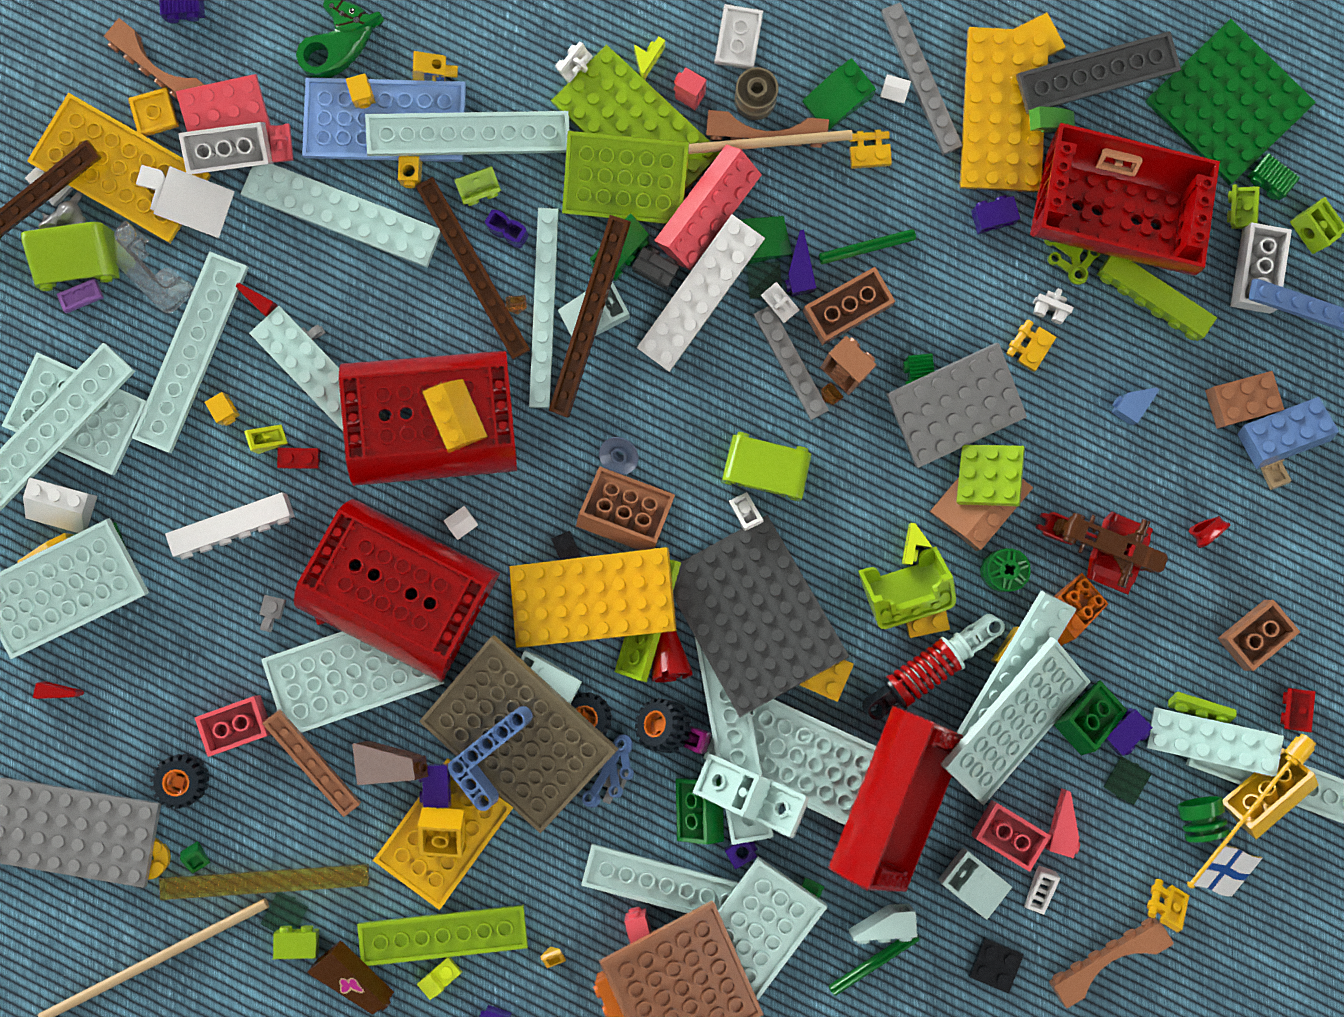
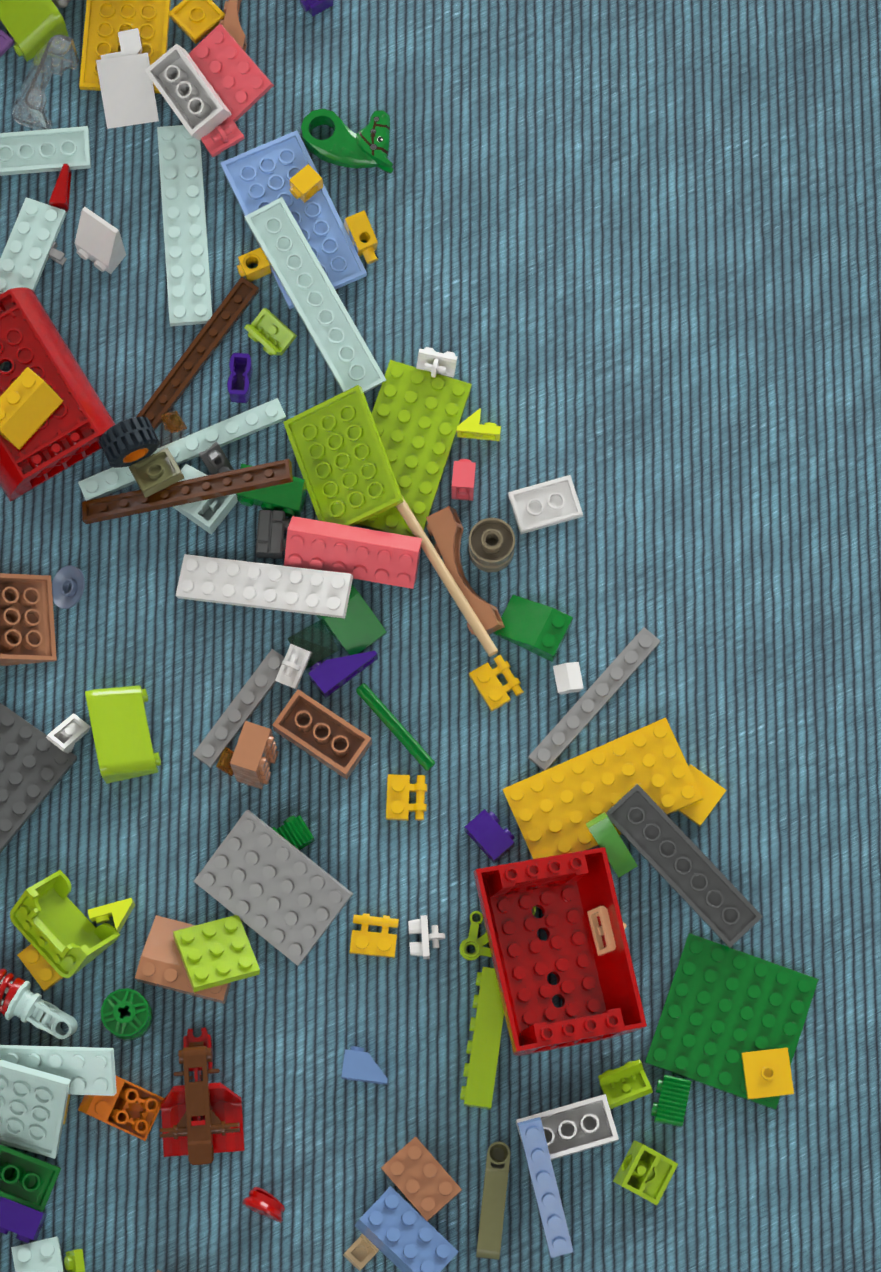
camera: 65 degrees right, 10 degrees down
none -> white slope [75,206,126,274]
none -> black wheel [99,417,160,468]
none -> olive plate [129,448,184,498]
none -> dark grey hips [199,442,234,475]
none -> yellow plate [386,774,427,821]
none -> olive piece [476,1142,510,1260]
none -> yellow plate [741,1048,794,1100]

